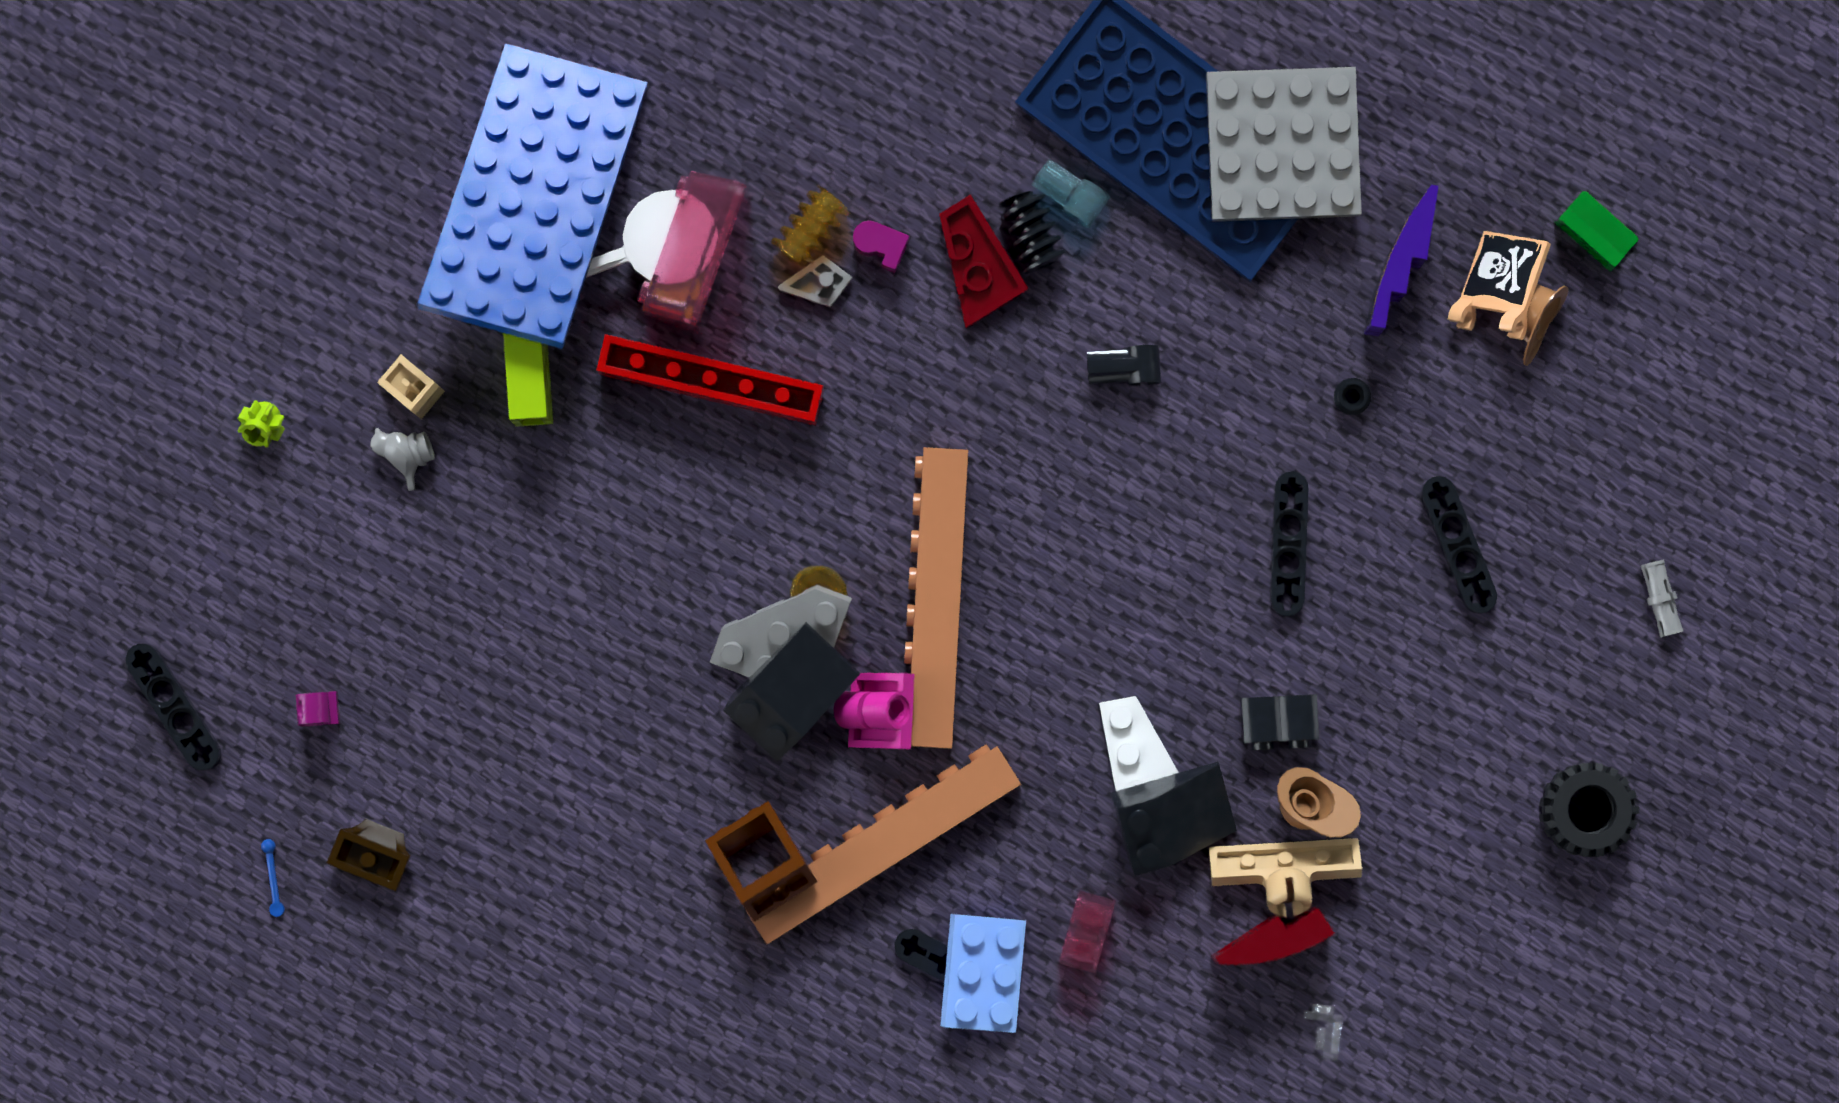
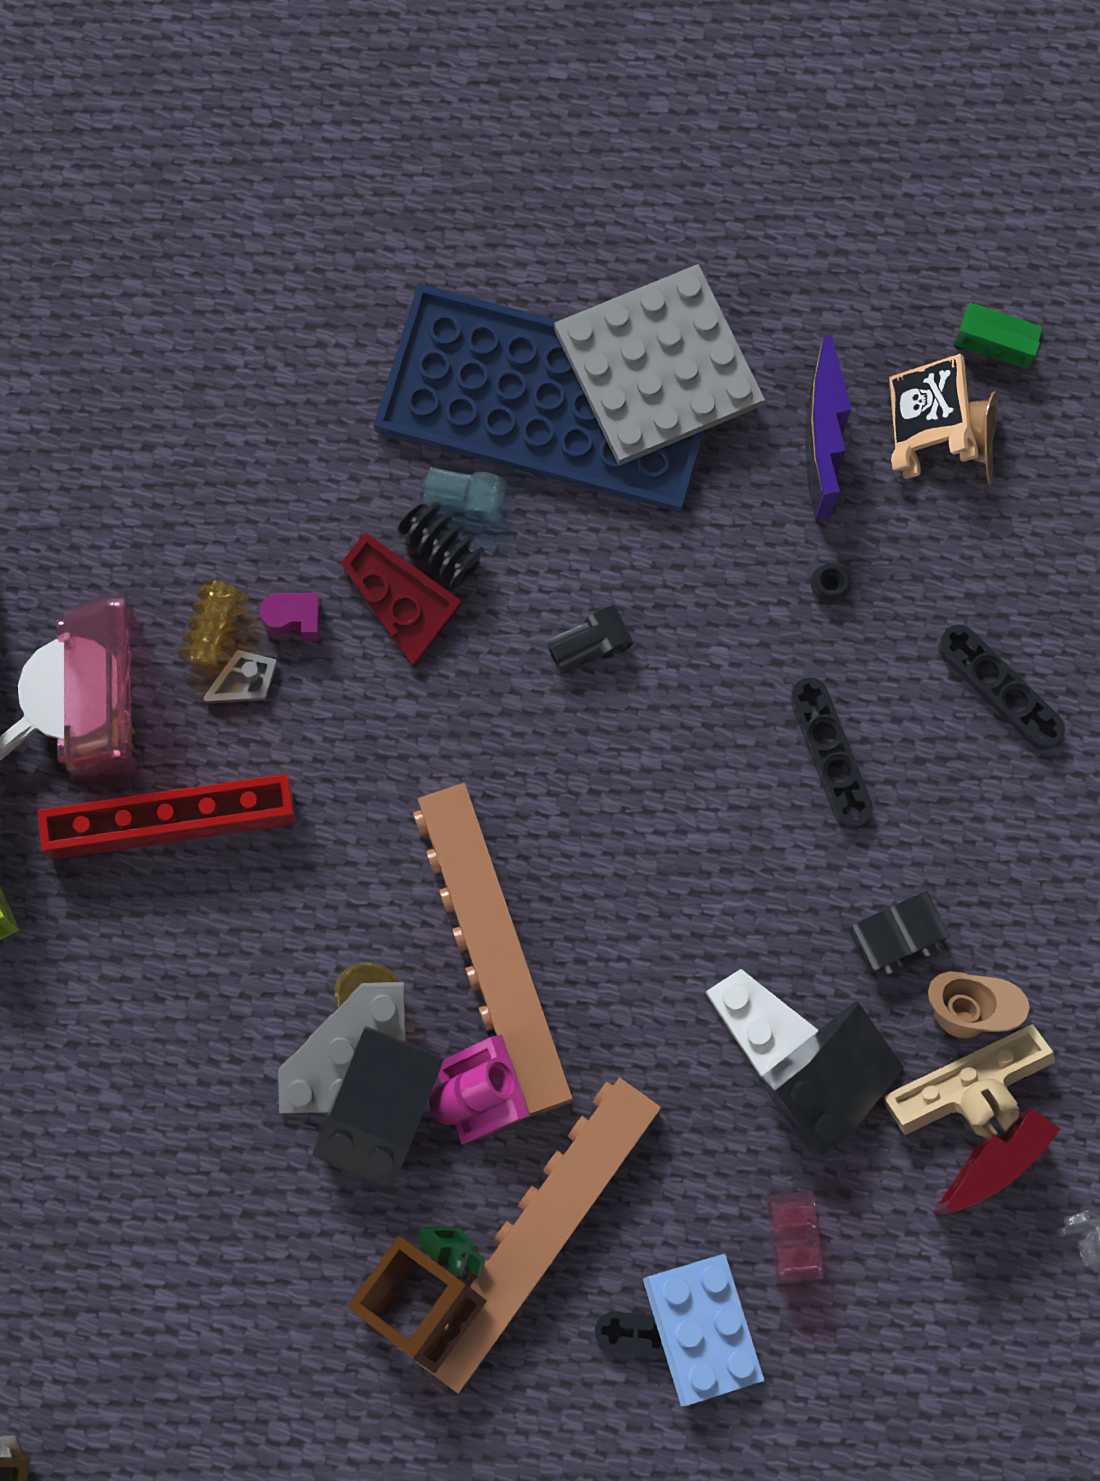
camera: 30 degrees left, 10 degrees down
none -> dark green plate [417,1226,485,1278]

